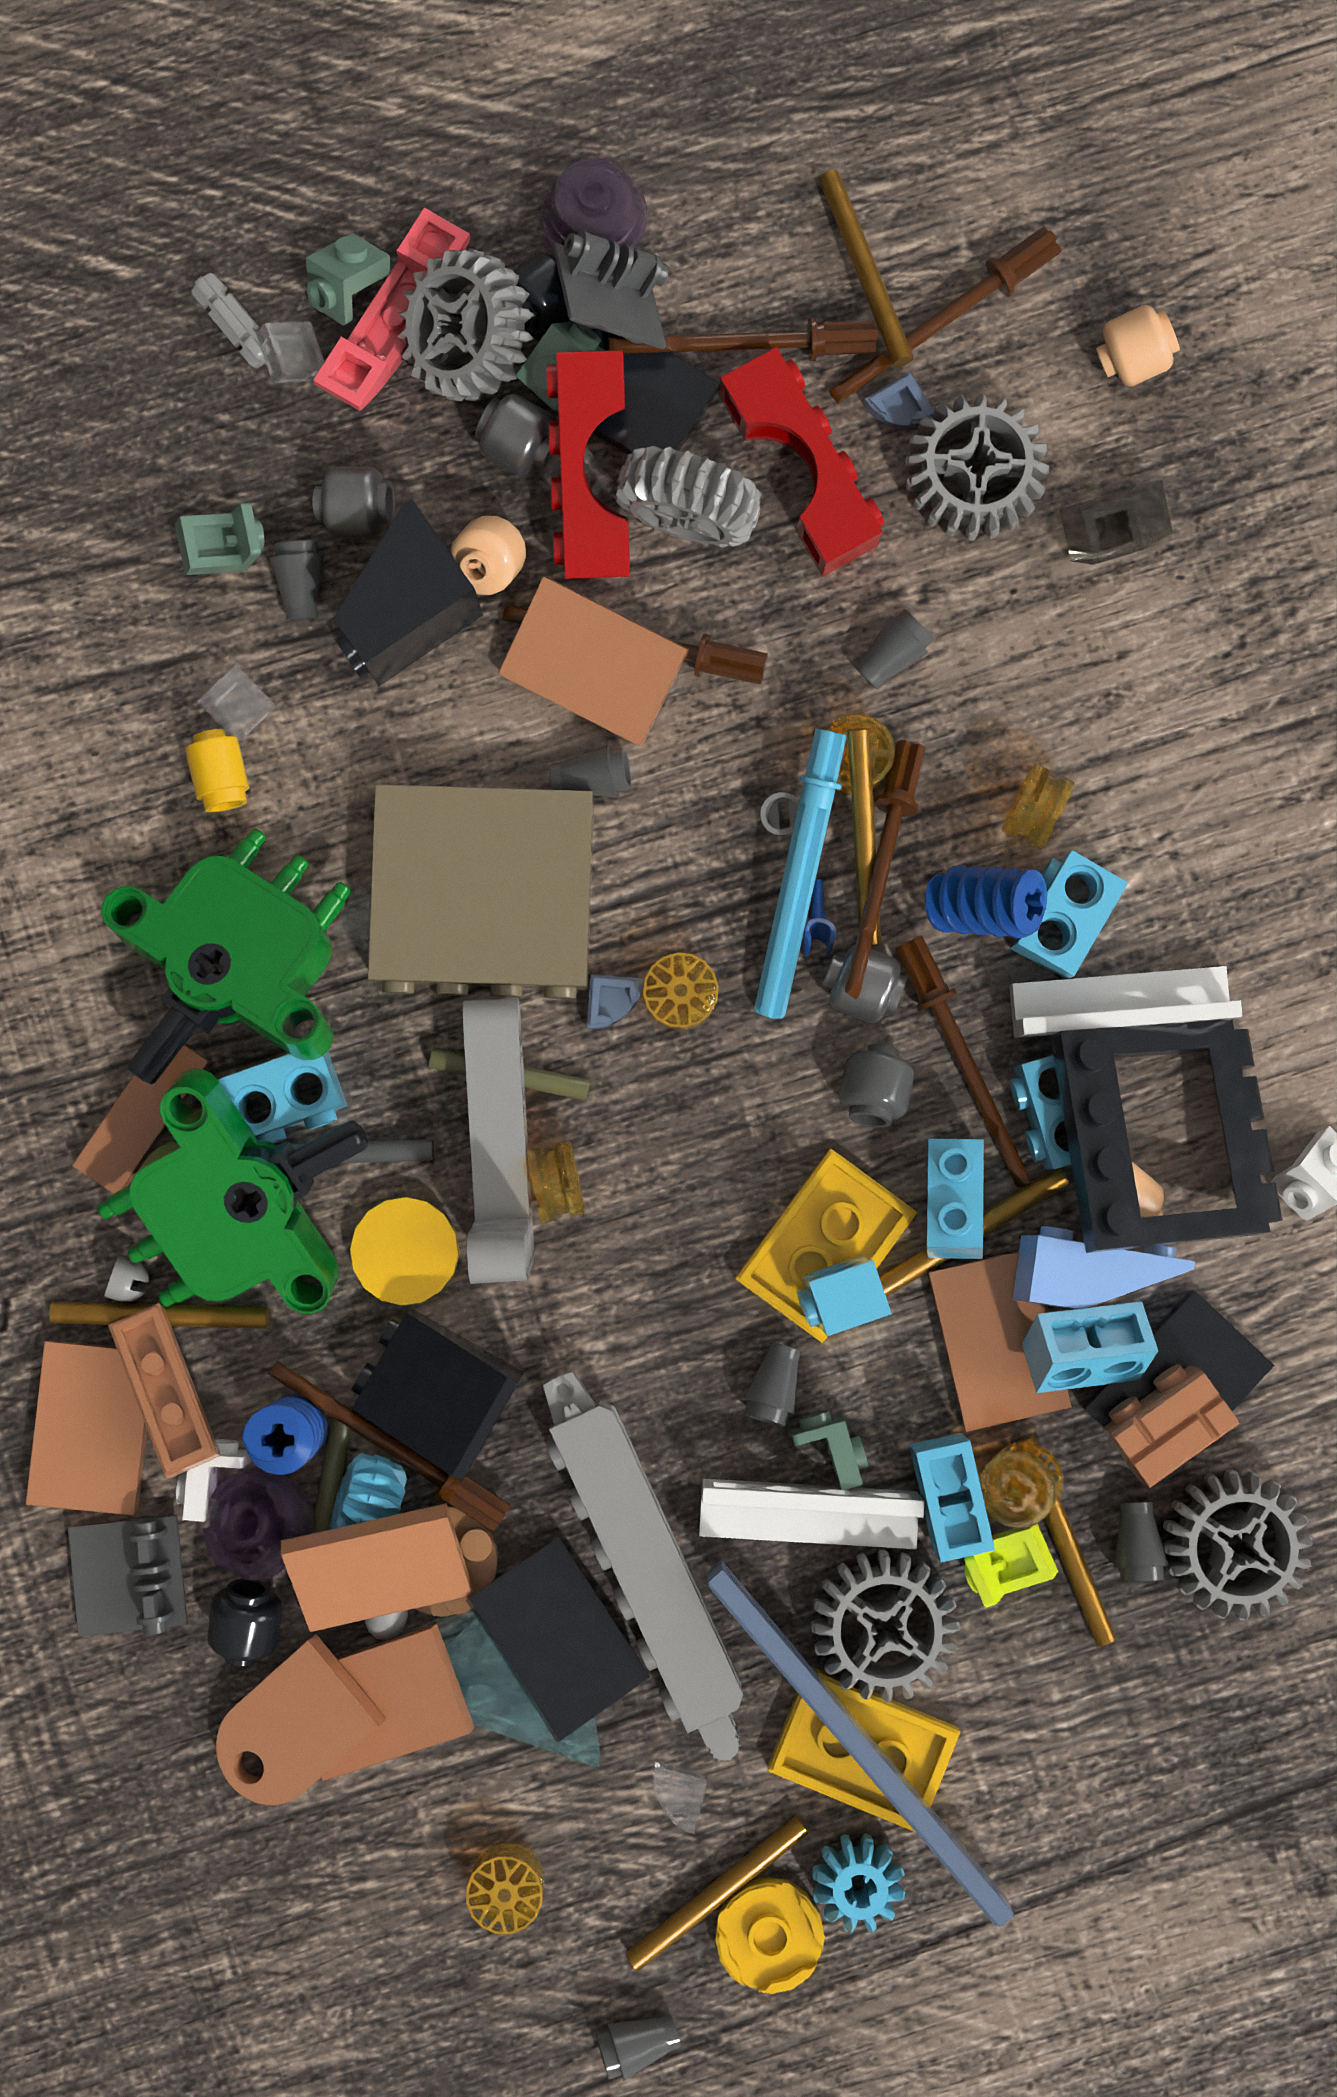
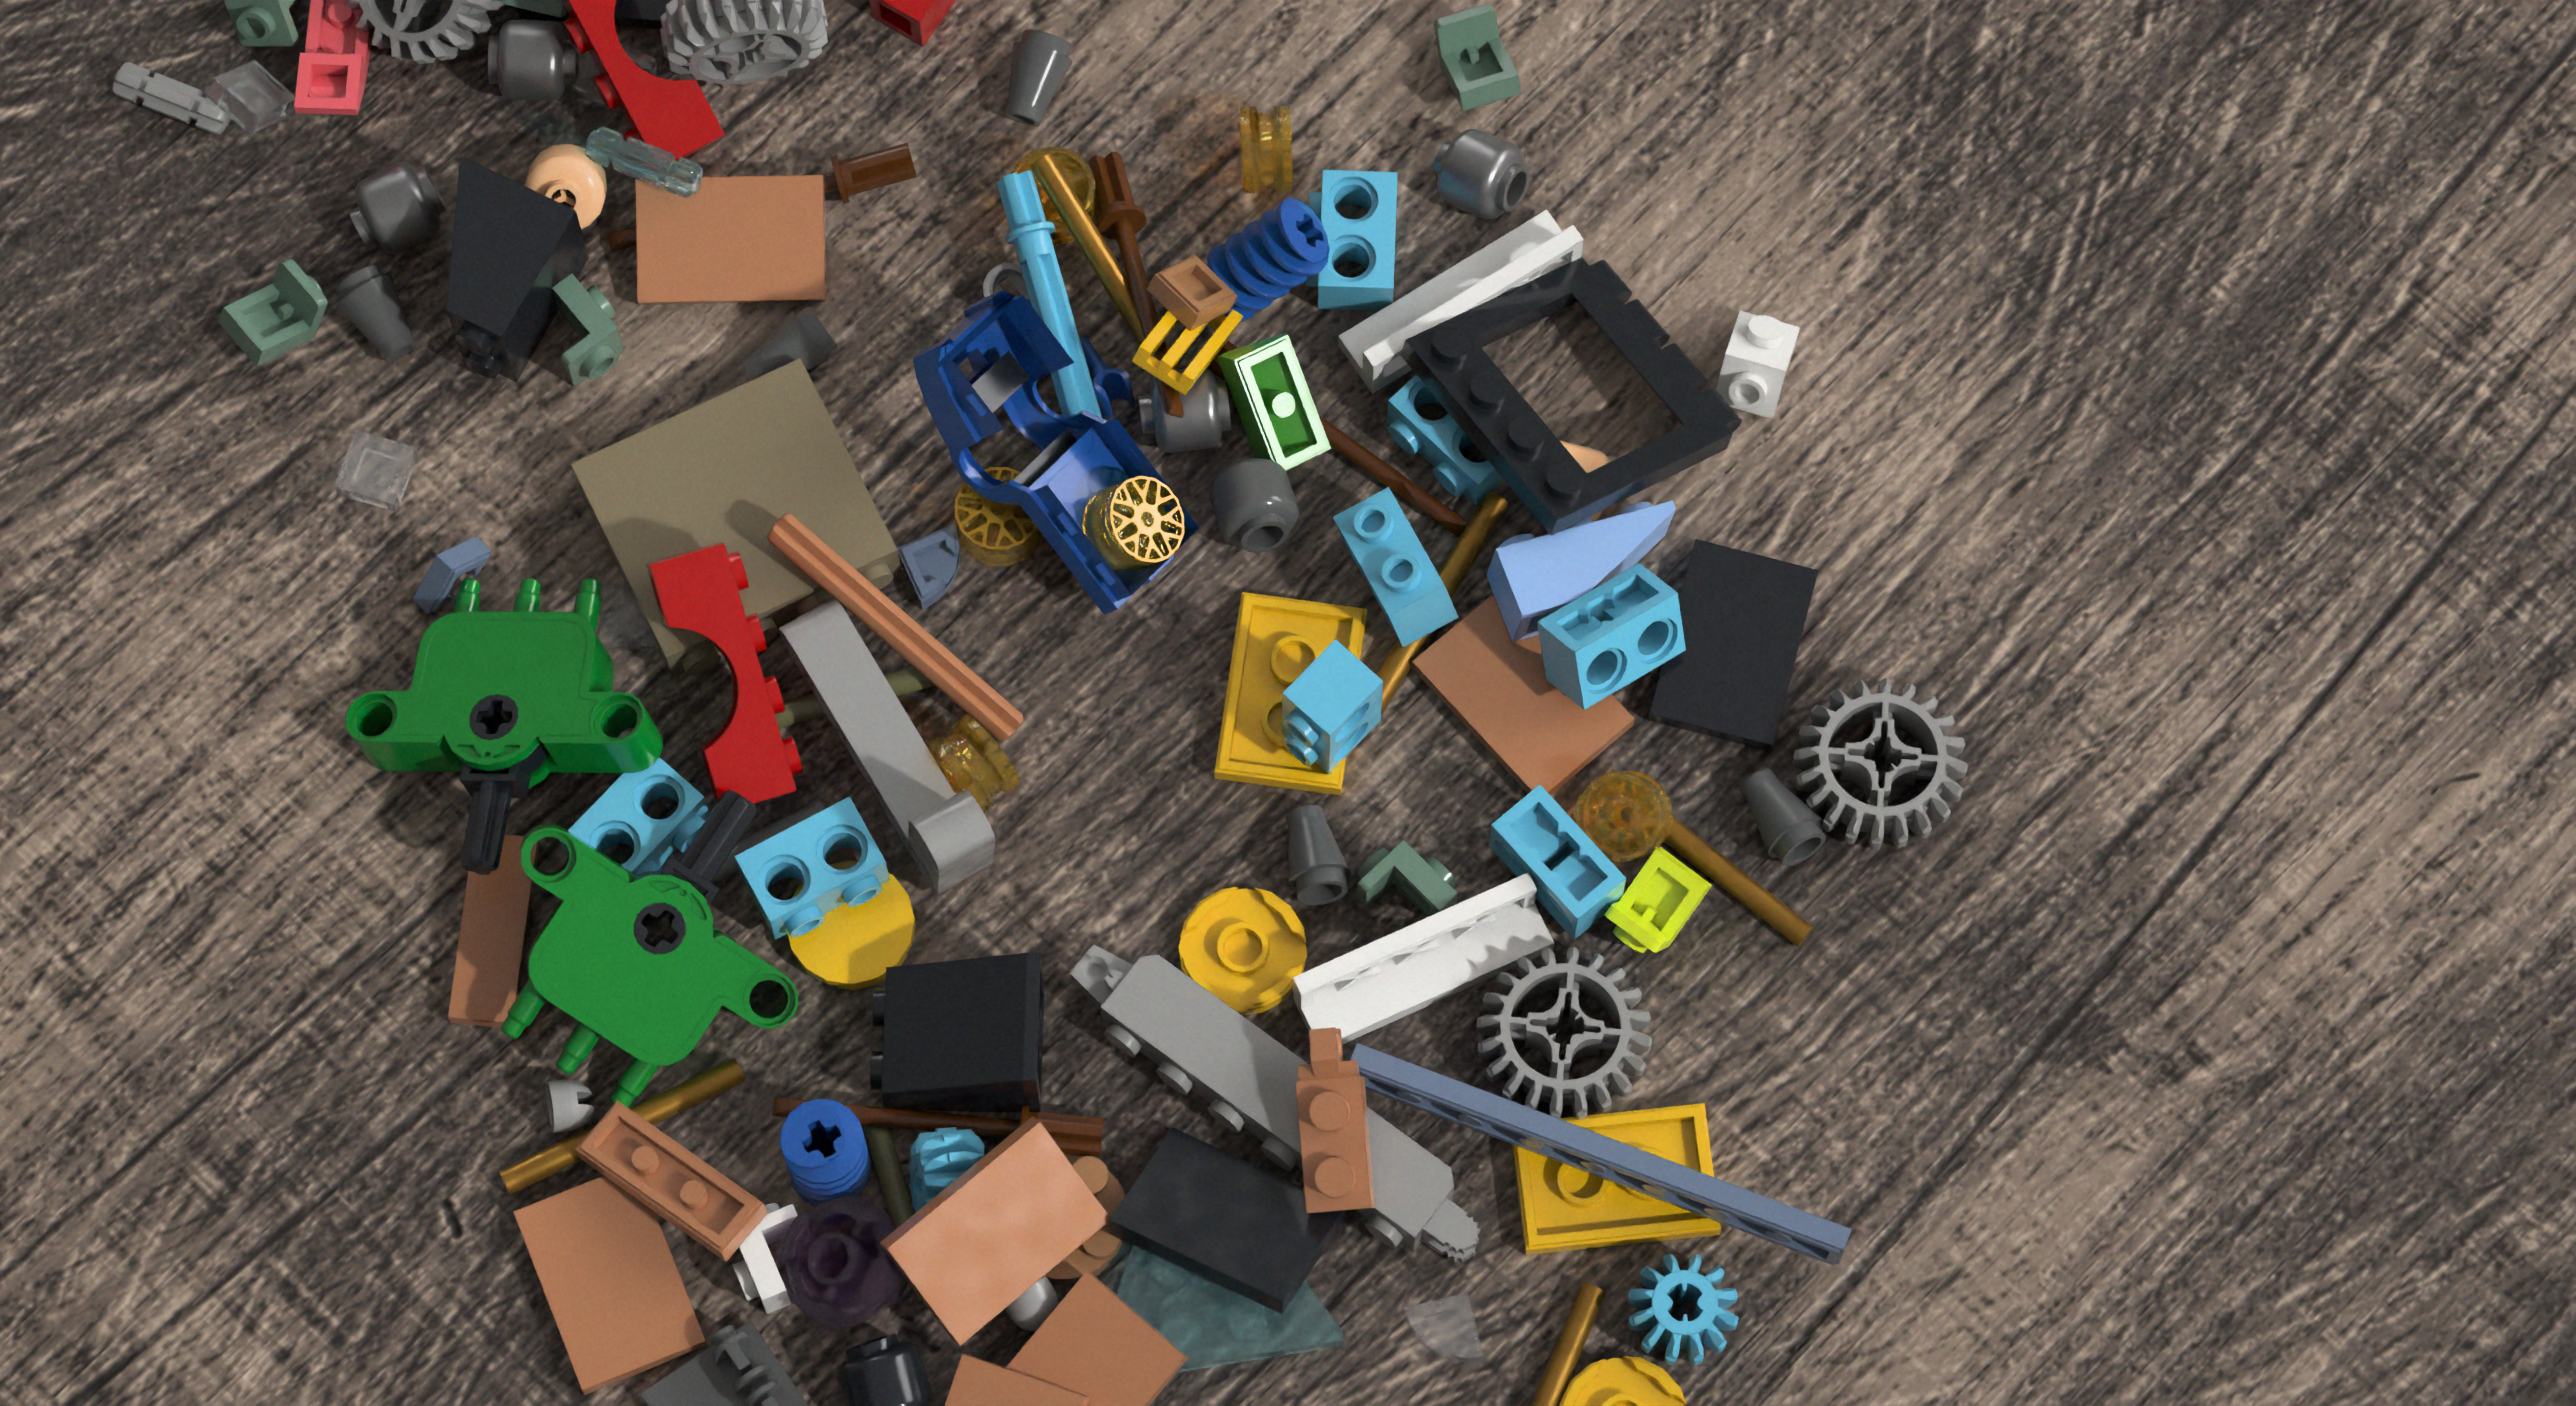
camera: 25 degrees left, 15 degrees down
yellow brick [185,729,250,812] -> none
nougat brick [1102,1364,1240,1488] -> none
none -> sand blue tile [413,537,491,614]
none -> sand green bracket [552,273,624,386]
none -> clear light blue axle [584,126,703,198]
none -> red arch [645,542,803,804]
none -> medium azure brick [734,796,890,940]
none -> nougat axle [767,513,1024,741]
none -> blue piece [913,290,1199,615]
none -> clear yellow wheel [1083,476,1184,573]
none -> yellow tile [1132,309,1243,395]
none -> medium nougat tile [1147,254,1238,331]
none -> yellow tile [1178,887,1307,1015]
none -> bright green slope [1218,333,1331,471]
none -> nougat hinge [1295,1027,1375,1214]
none -> flat silver head [1433,129,1530,219]
none -> sand green bracket [1434,4,1522,111]

